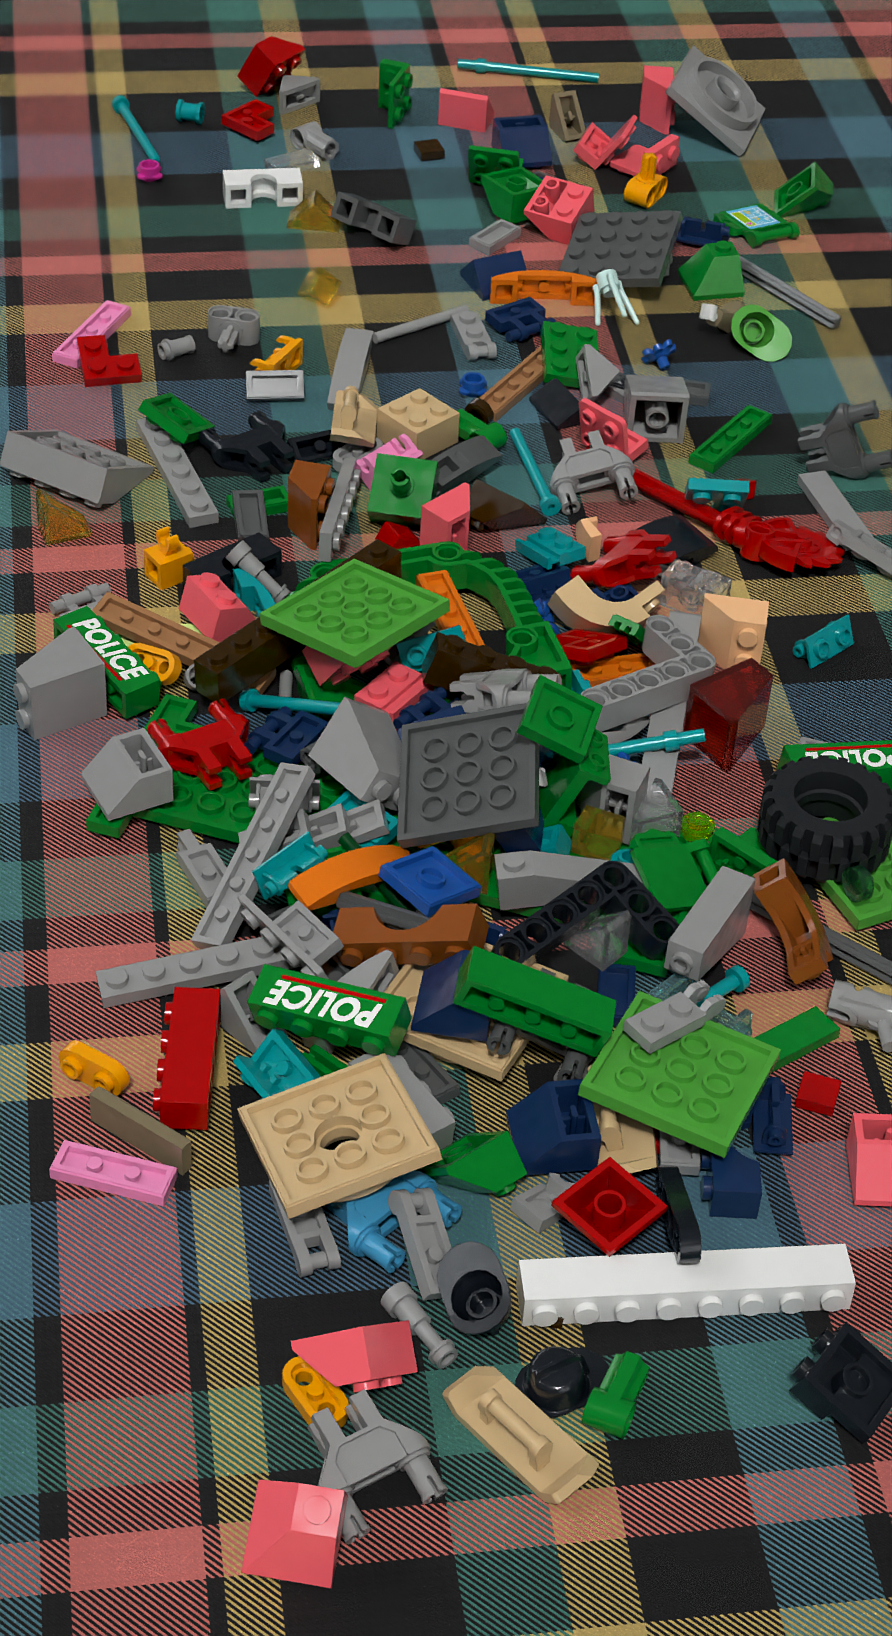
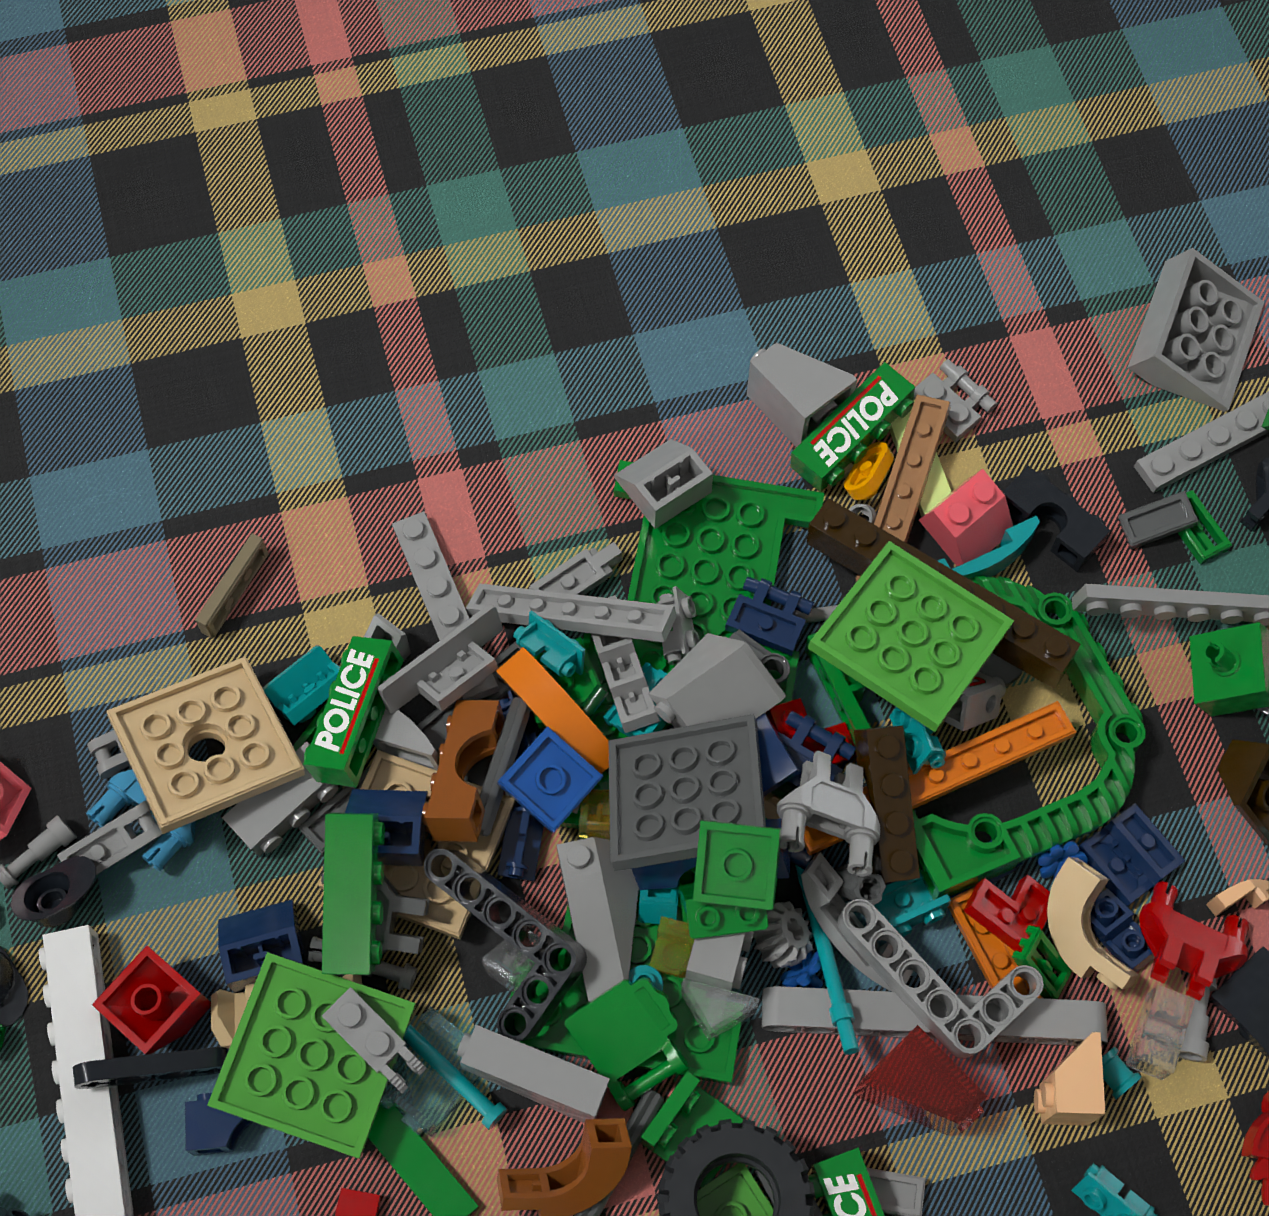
camera: 85 degrees right, 25 degrees up
clear yellow slope [35,488,93,545] -> none
bright pink tile [49,1140,178,1207] -> none
light orange plate [58,1040,130,1096] -> none
light orange brick [144,526,195,591] -> none
red connector [147,699,252,791] -> none
red brick [153,987,221,1130] -> none
light grey piece [225,540,290,603] -> none
teal bar [239,688,341,715] -> none
dark orange slope [288,460,336,550] -> none
coral plate [354,661,434,722] -> none
red slope [375,521,420,549] -> none
green slope [416,1131,527,1196] -> none
coral slope [420,482,470,550] -> none
light grey slope [510,1173,575,1233] -> none
teal plate [515,527,586,570] -> none
dark blue tile [597,963,636,1027] -> none
clear neon green plate [680,812,715,842] -> none
dark blue hinge [753,1077,793,1155] -> none

